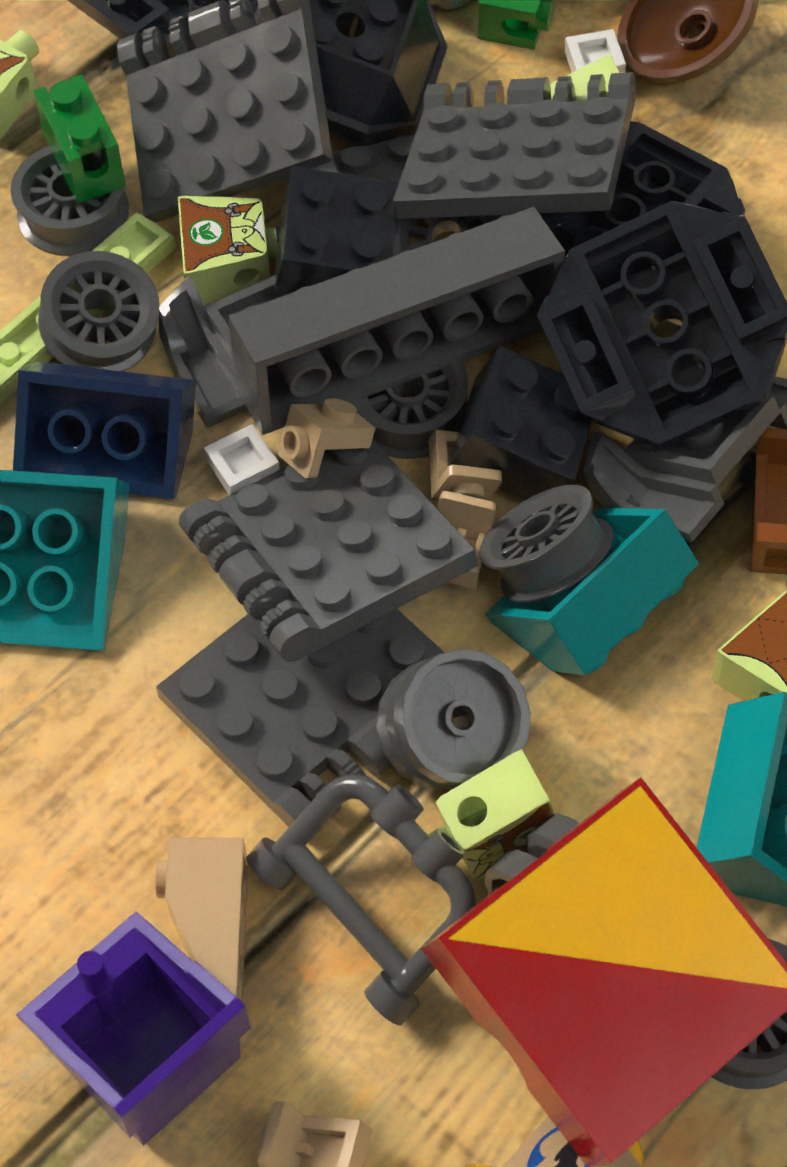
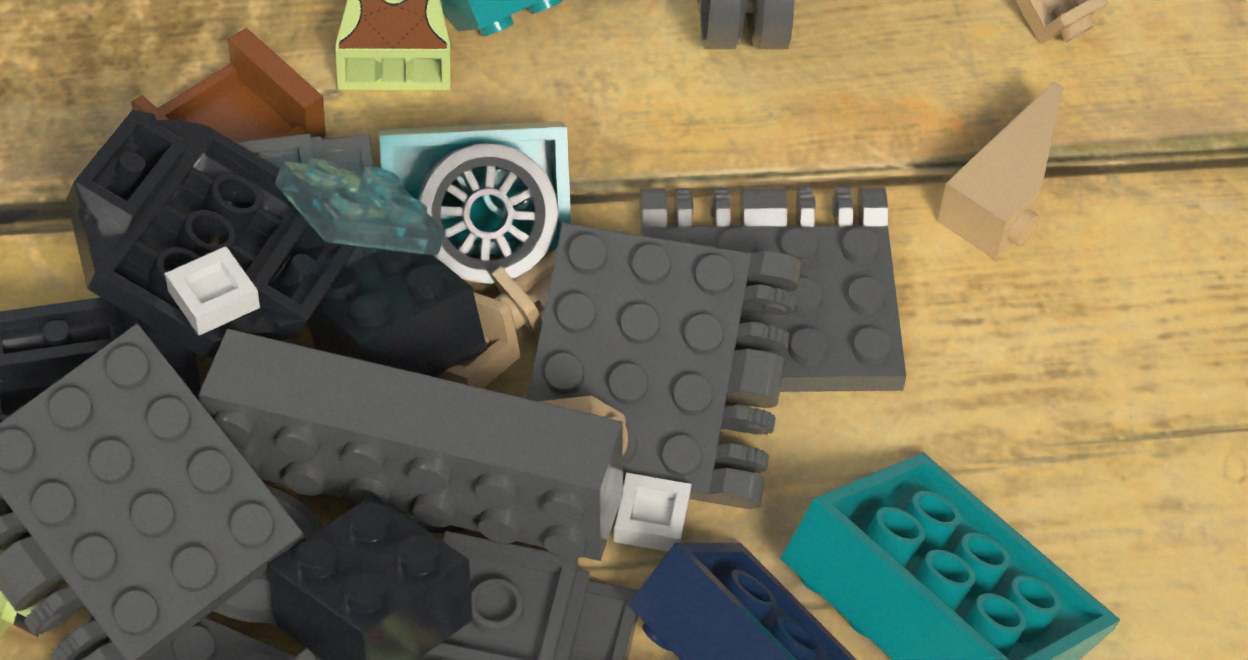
camera: 145 degrees left, 5 degrees down
dark purple piece [16,911,251,1146] -> none
dark grey bar [246,774,477,1026] -> none
dark grey wheel [377,649,531,790] -> none
yellowish green torso [428,749,554,880] -> none
none -> white plate [165,246,260,335]
none -> clear light blue plate [275,158,446,256]

